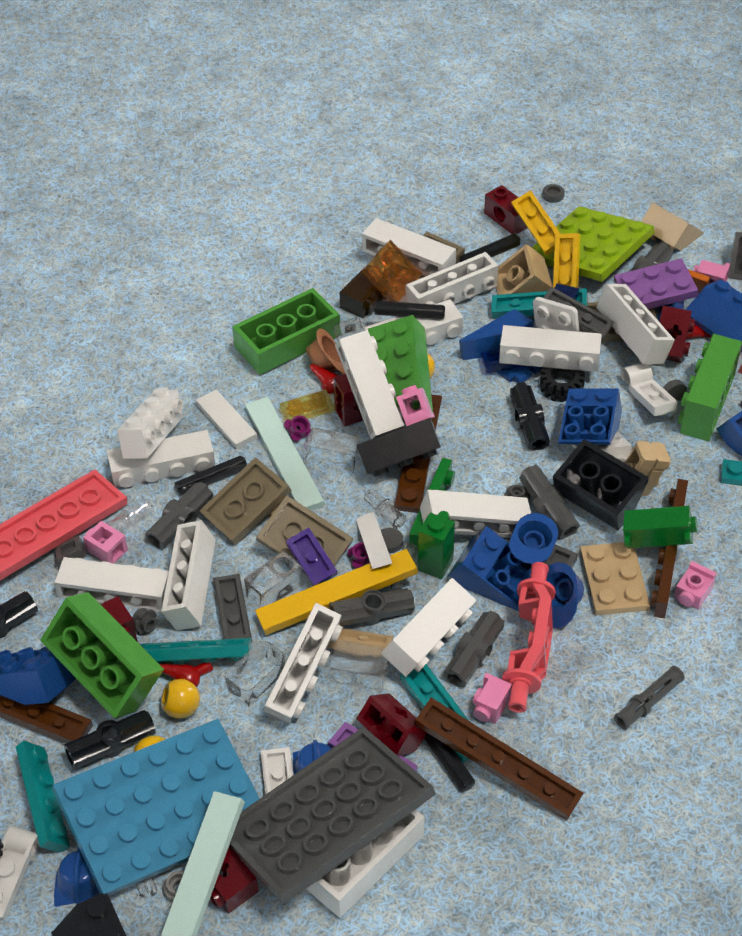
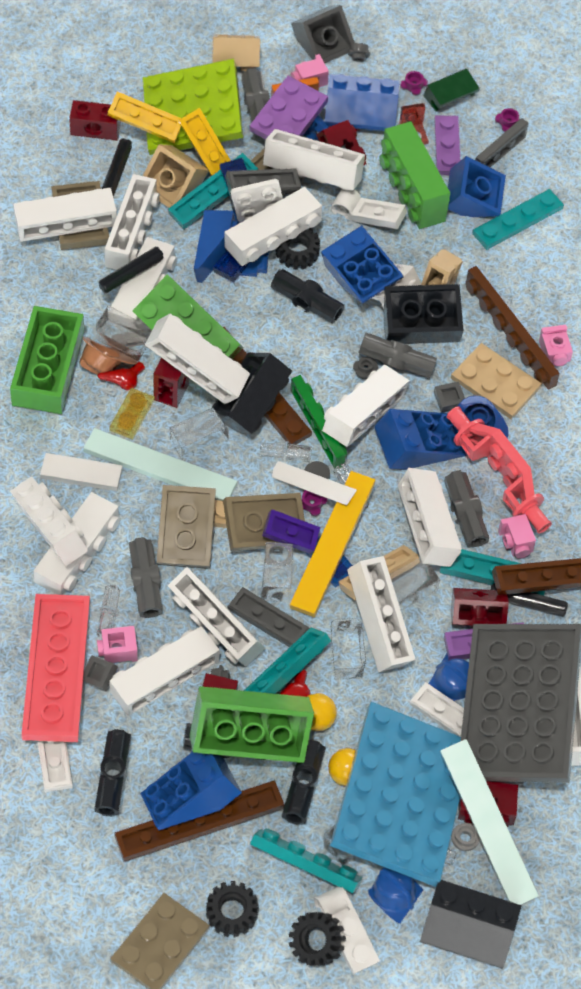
camera: 50 degrees left, 10 degrees up
black axle [174,456,247,496] -> none
magenta plate [284,415,313,442] -> none
dark grey piece [328,588,415,626] -> none
dark brown brick [339,266,391,318] -> none
clear orange plate [361,240,422,302] -> none
bright pink brick [396,385,435,426] -> none
green brick [418,511,455,580] -> none
blue piece [509,513,558,564] -> none
dark grey tile [542,184,565,203] -> none
green brick [623,506,698,548] -> none
dark grey tile [663,379,687,401] -> none

